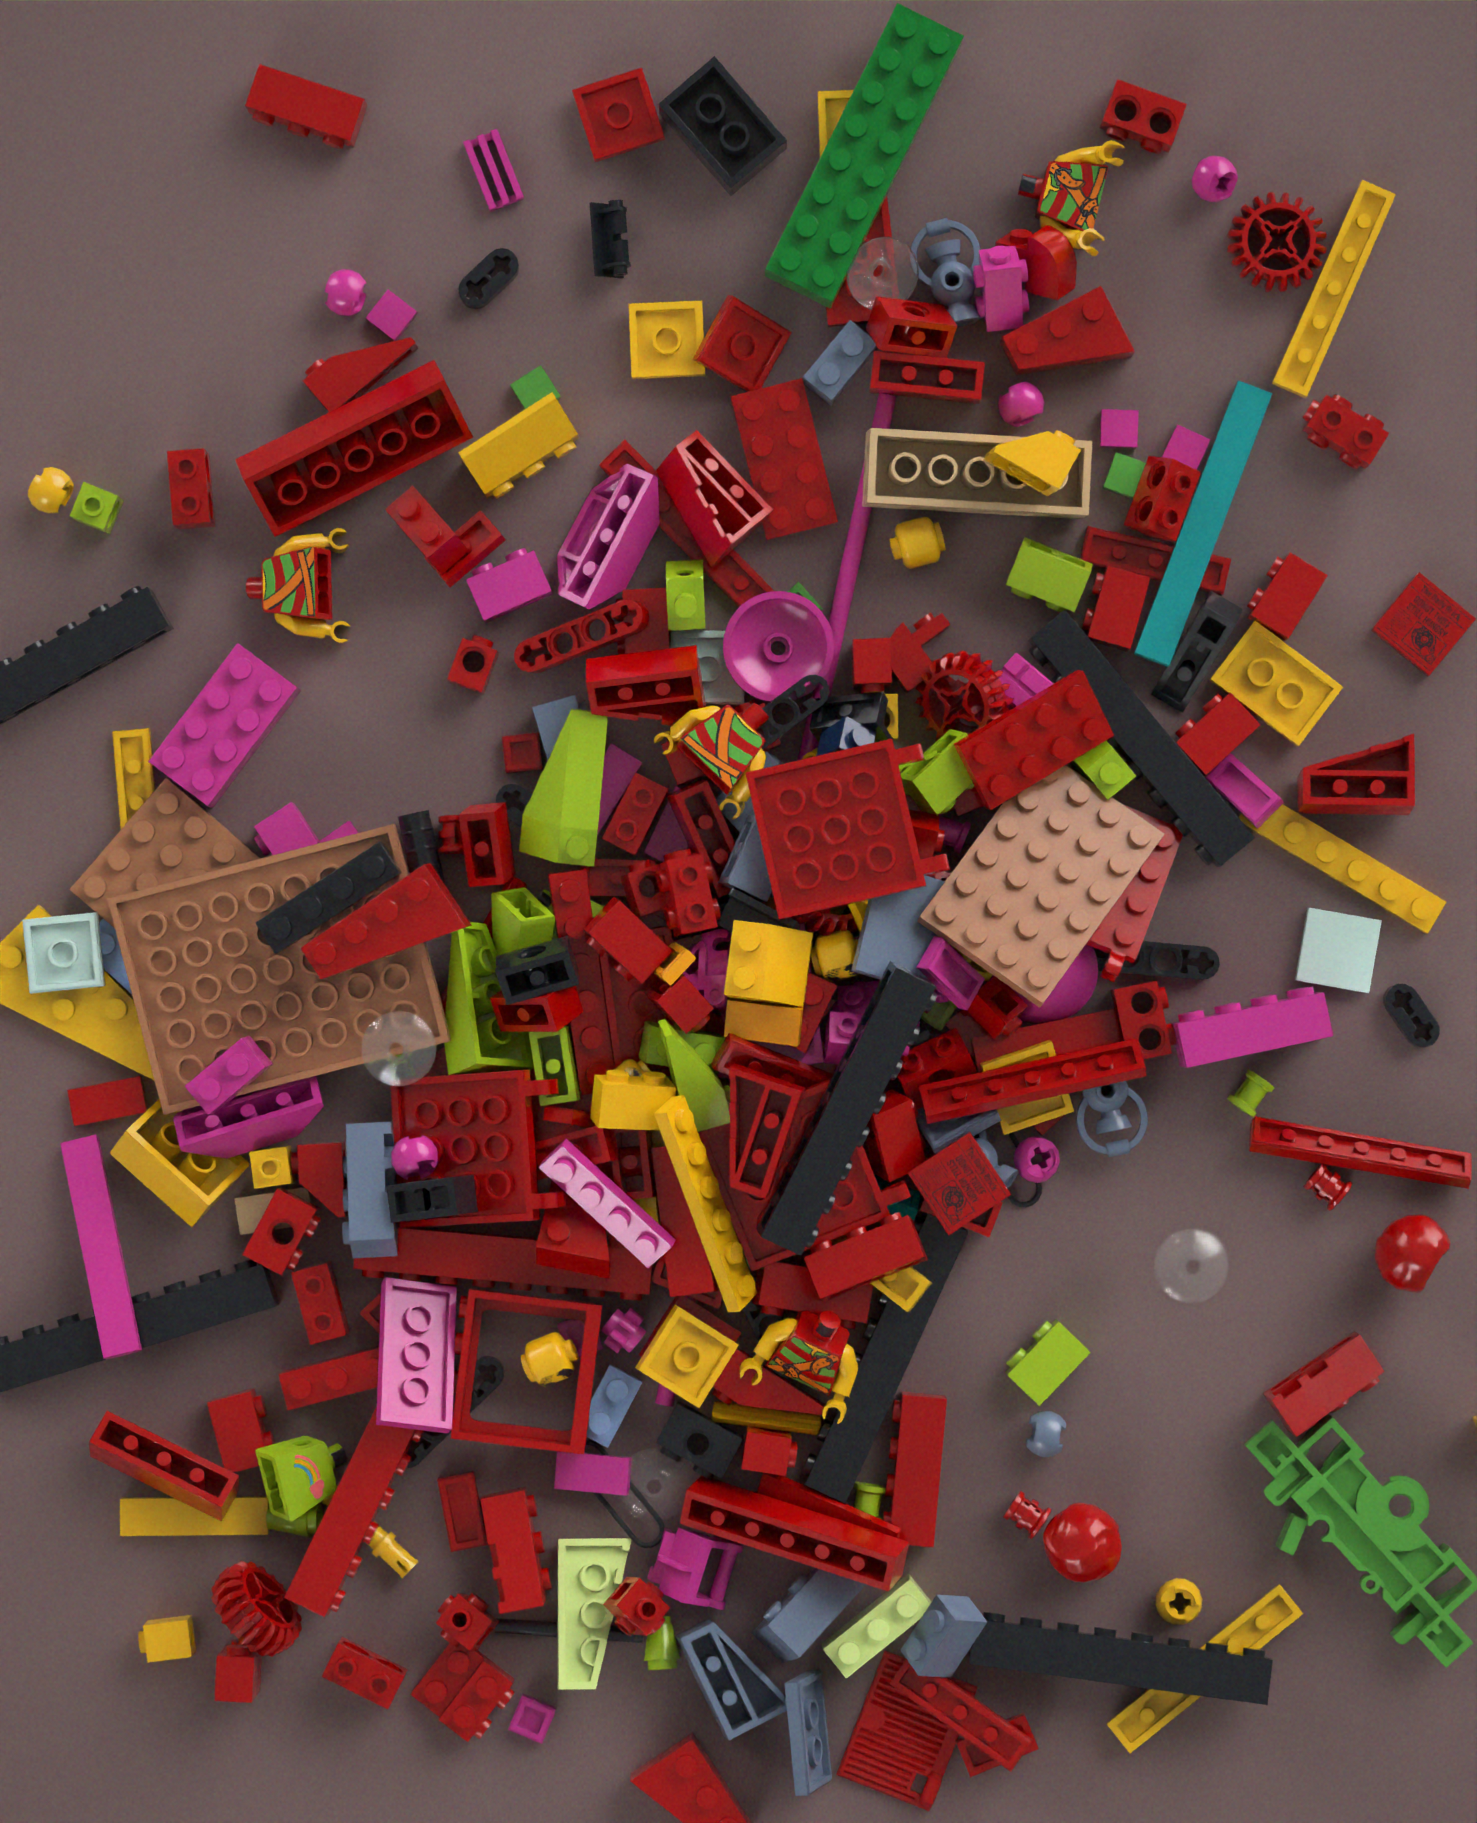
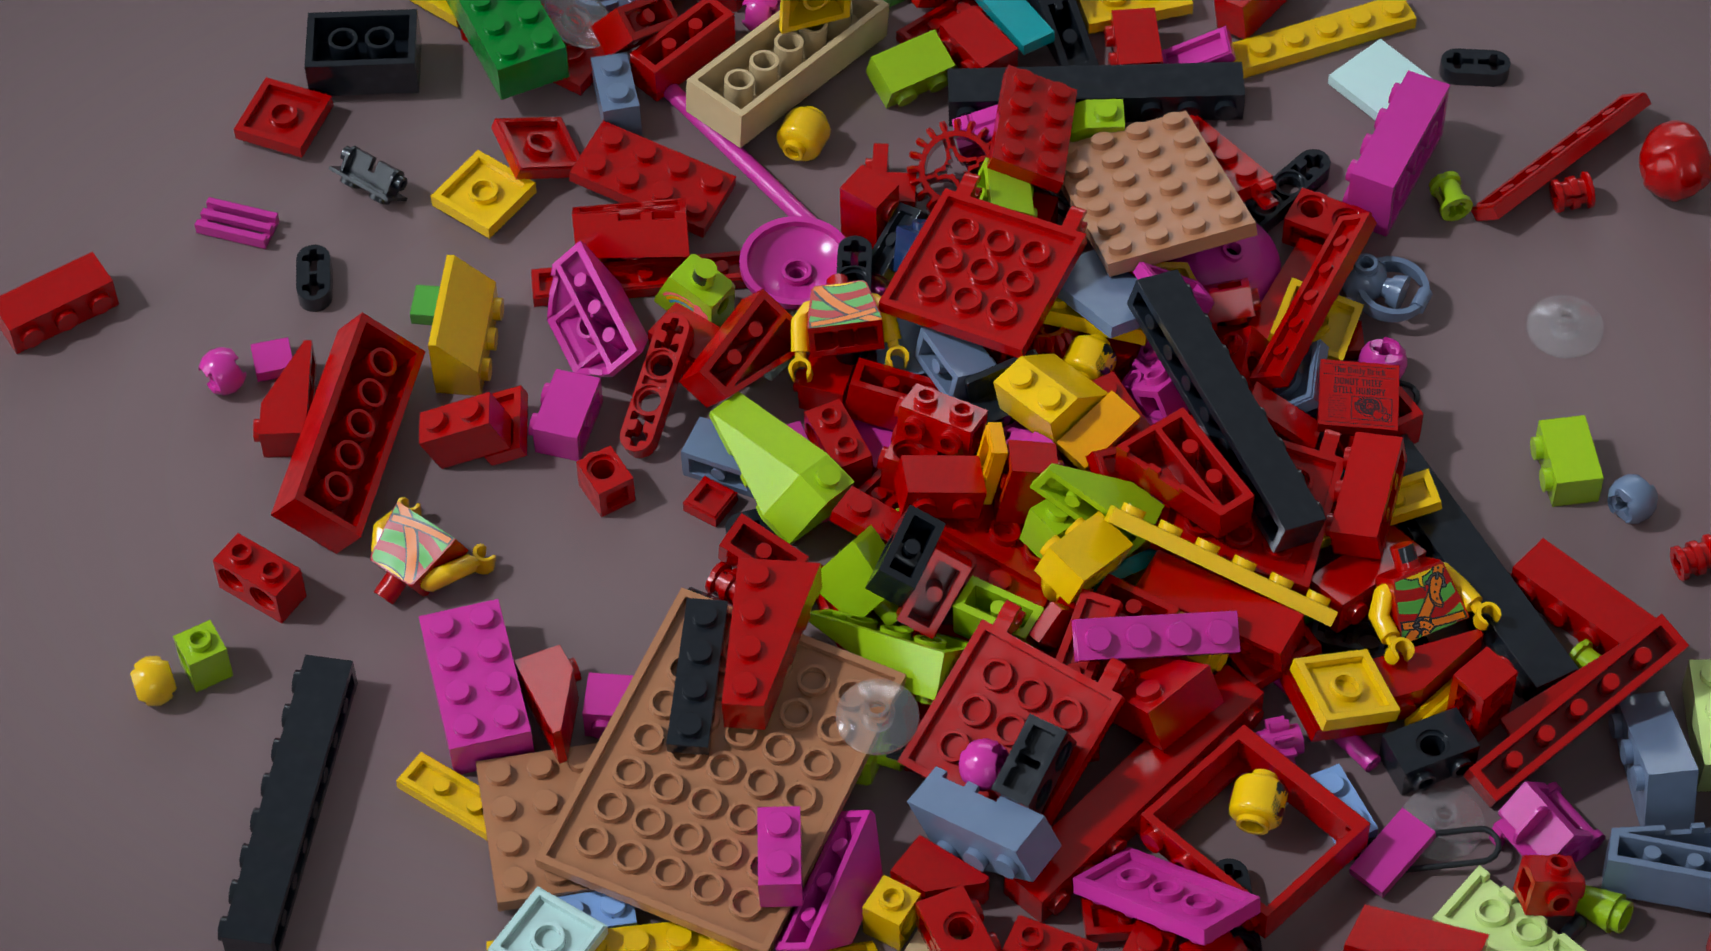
camera: 55 degrees left, 35 degrees down
none -> slope [514,644,581,764]

